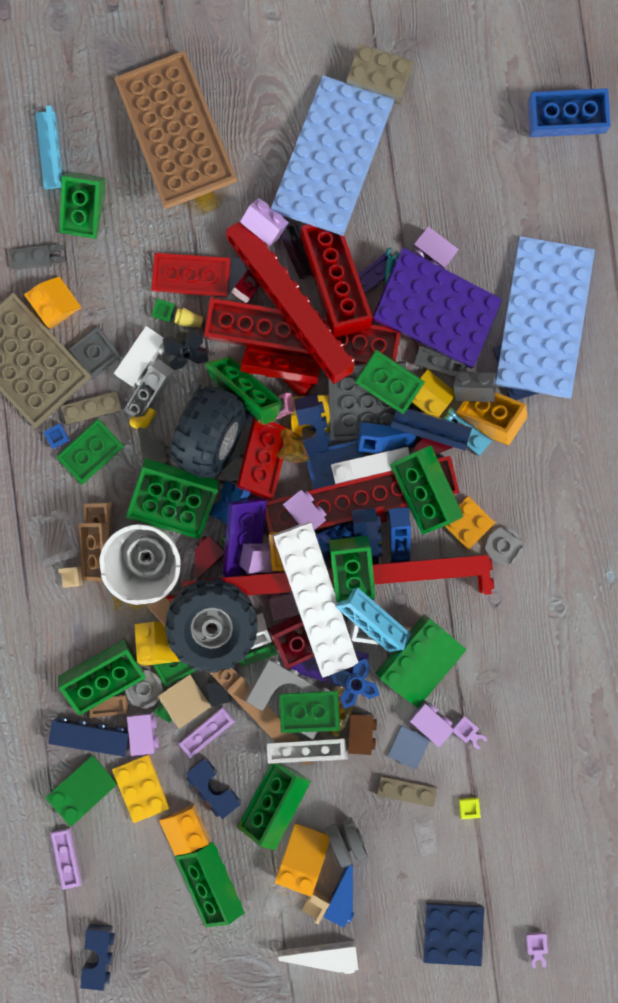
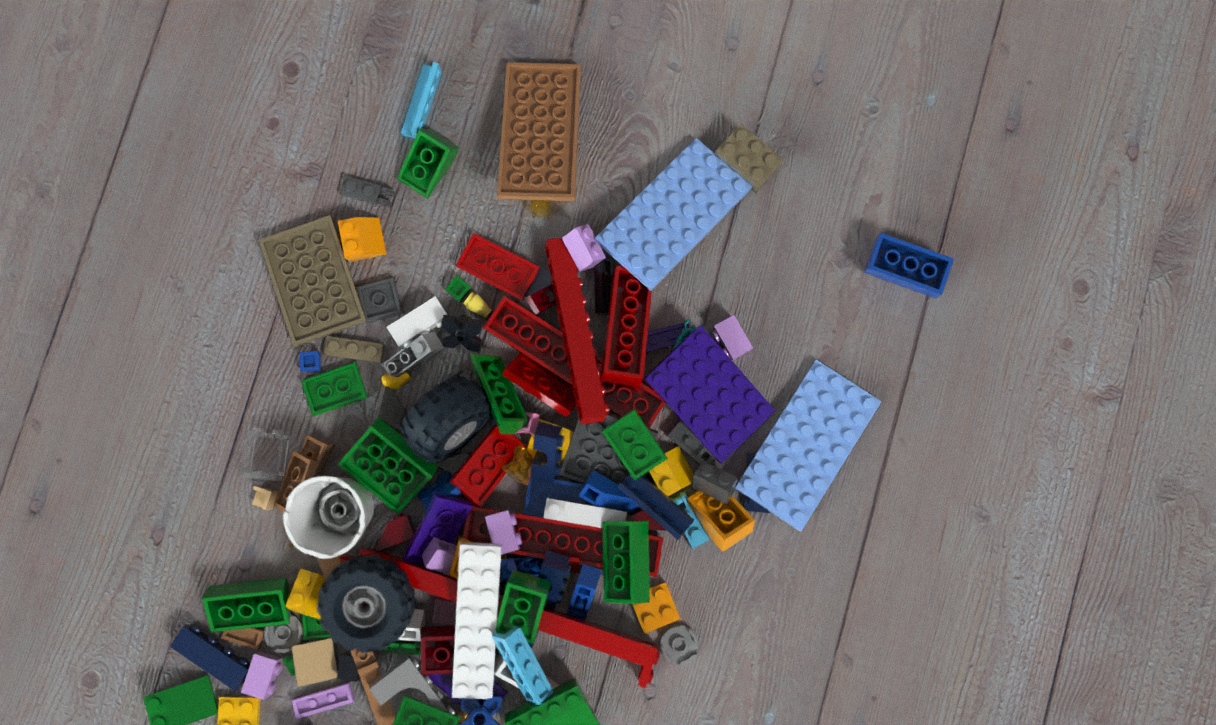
camera: 30 degrees right, 5 degrees down
red cone [283,380,313,397] -> none

